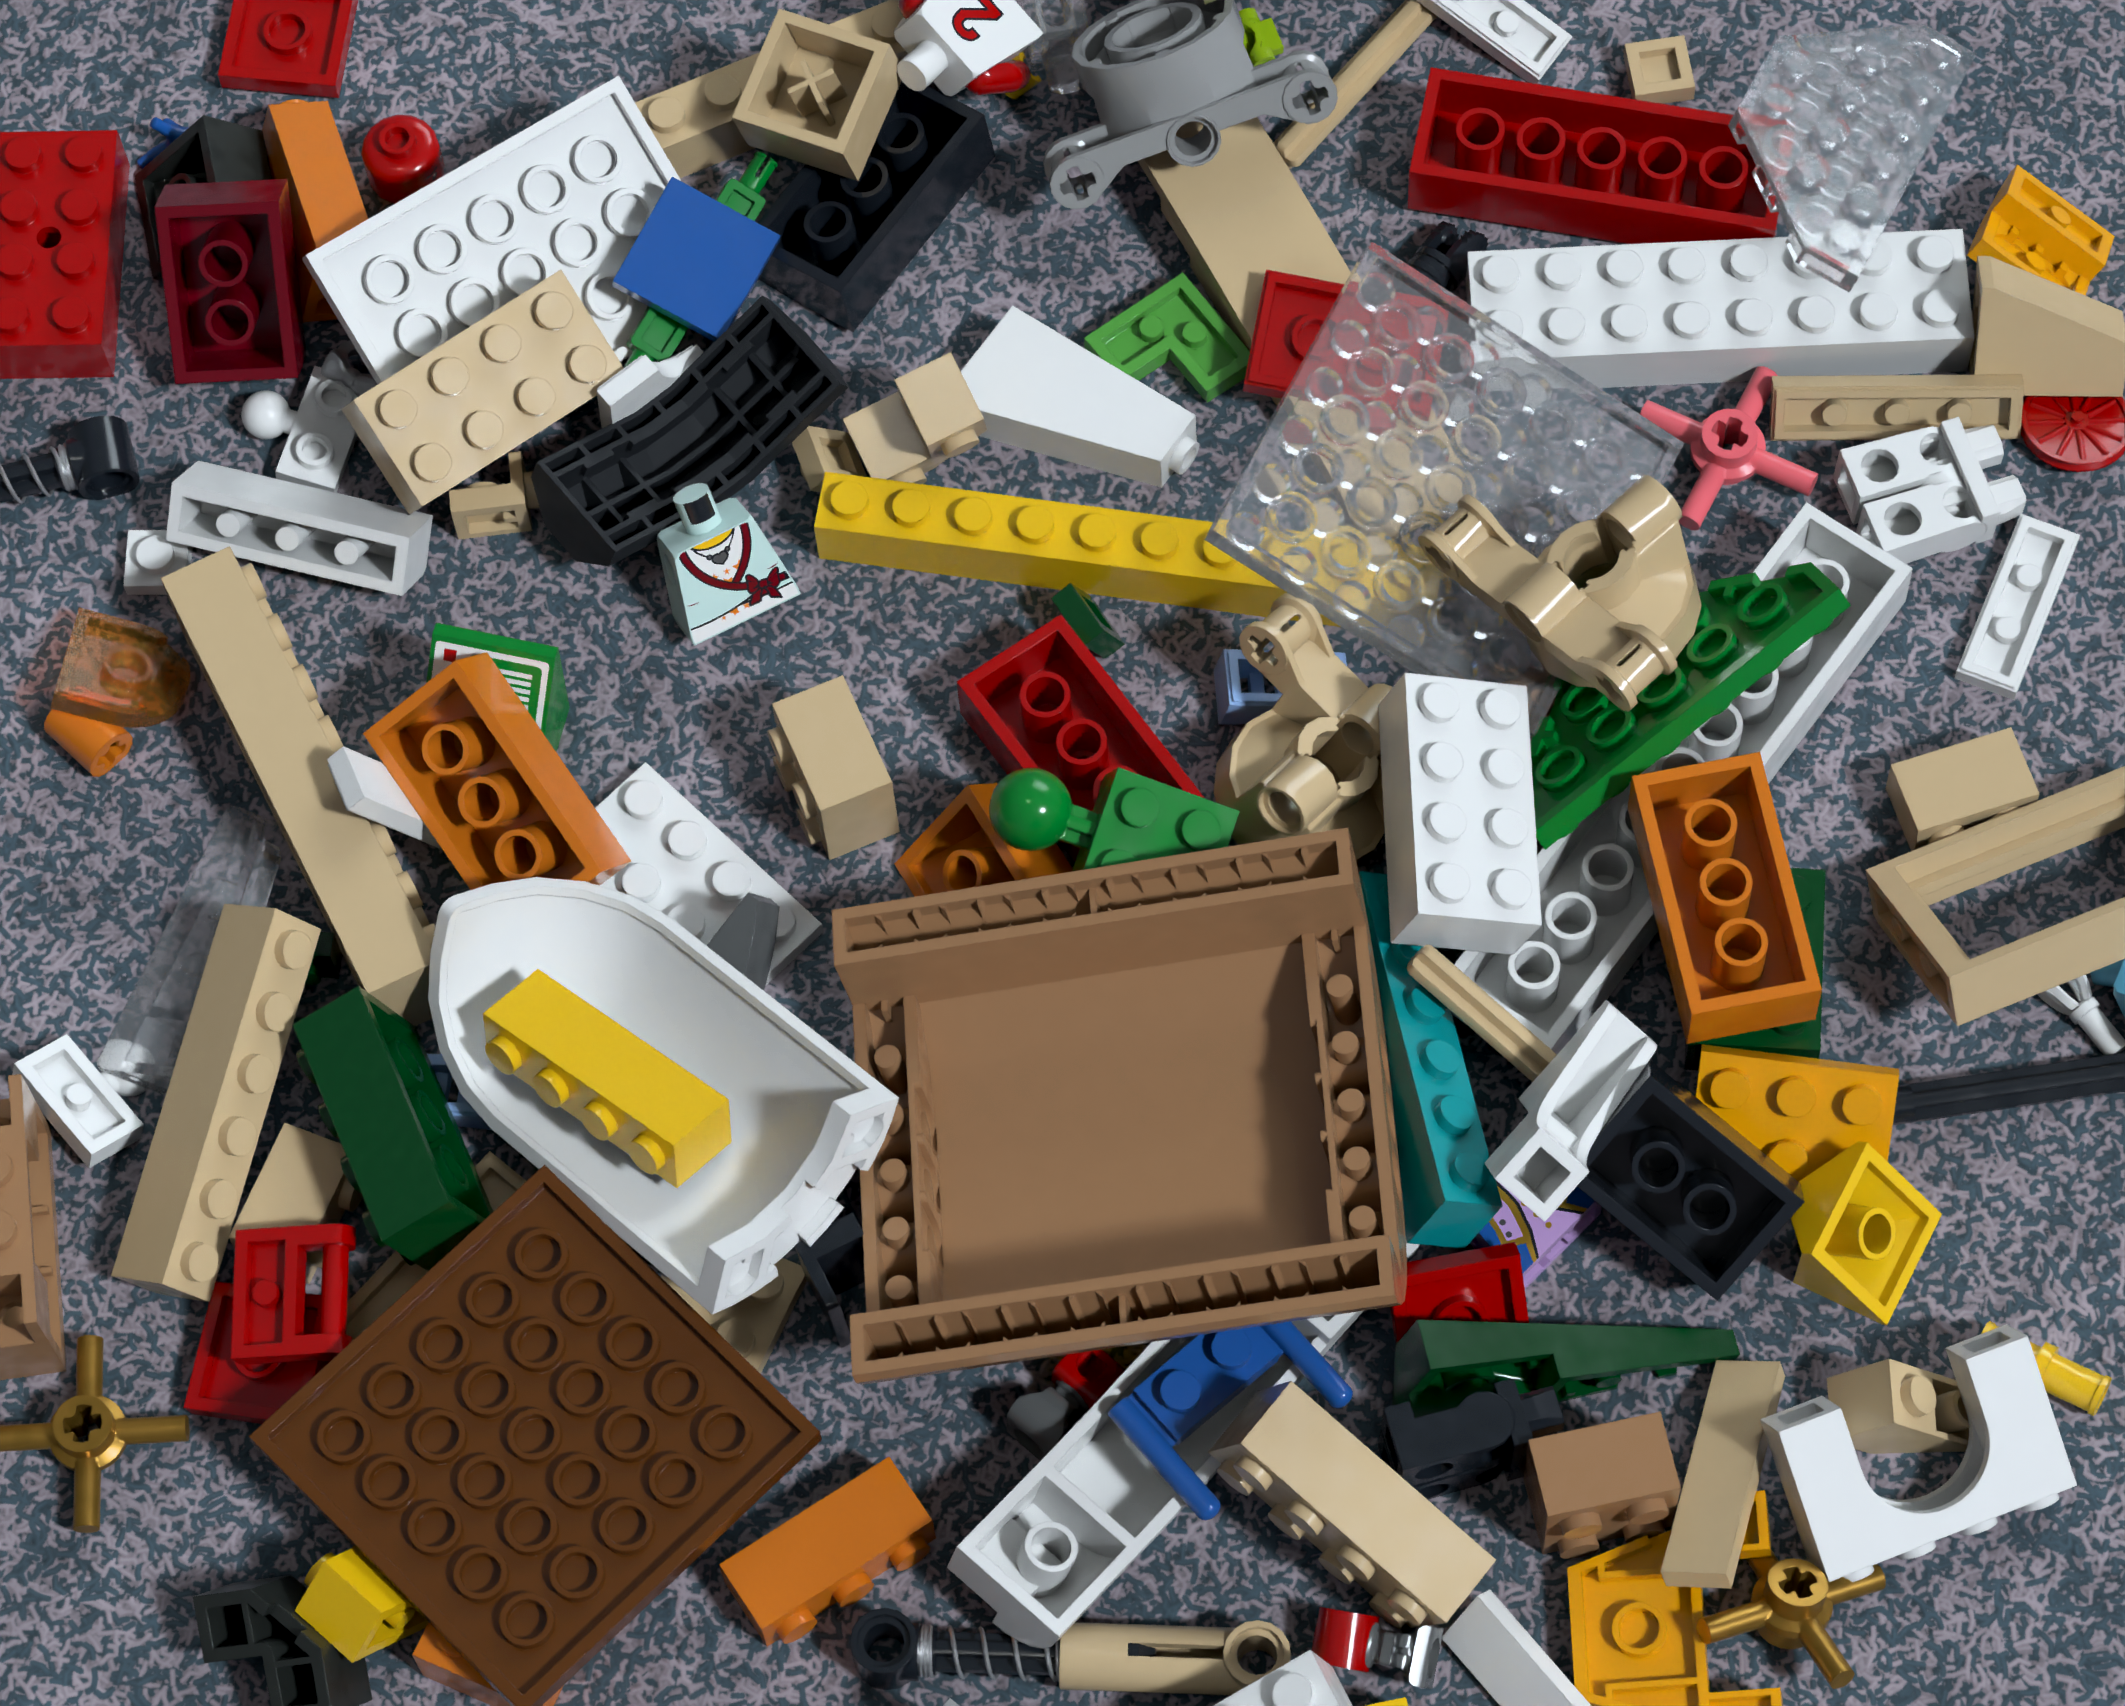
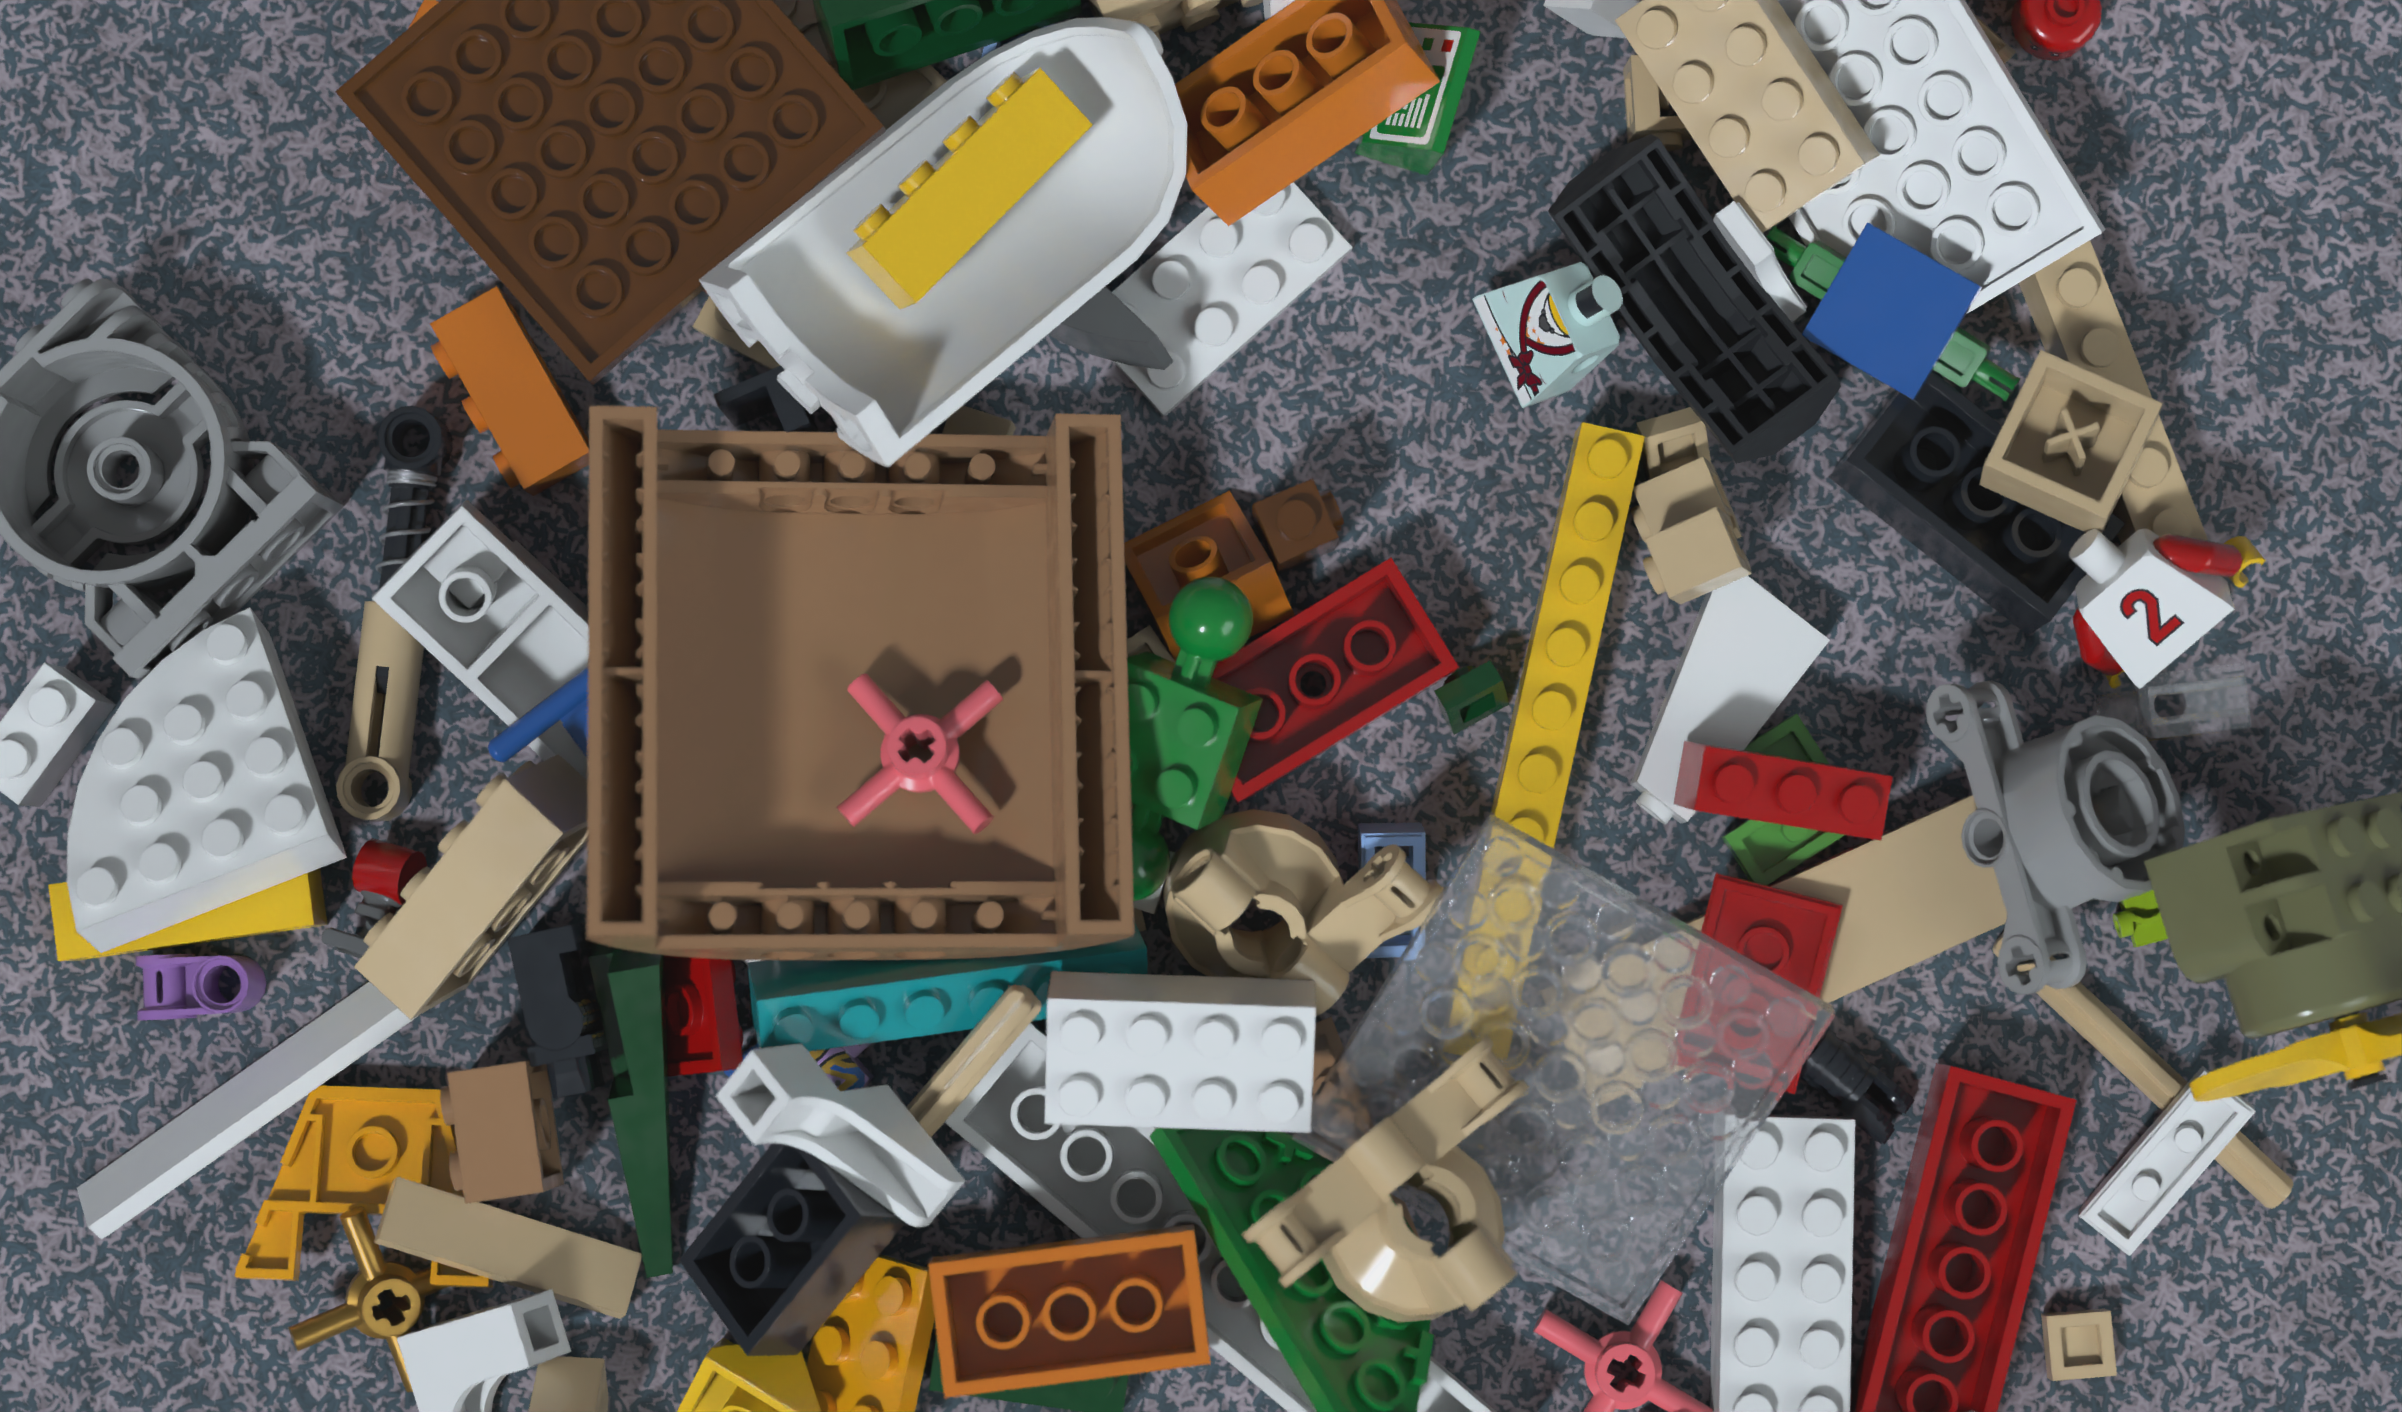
camera: 90 degrees right, 20 degrees up
tan brick [767,675,900,860] -> none
none -> coral bar [836,673,1003,834]
none -> reddish brown brick [1251,478,1344,575]
none -> red brick [1673,741,1893,841]

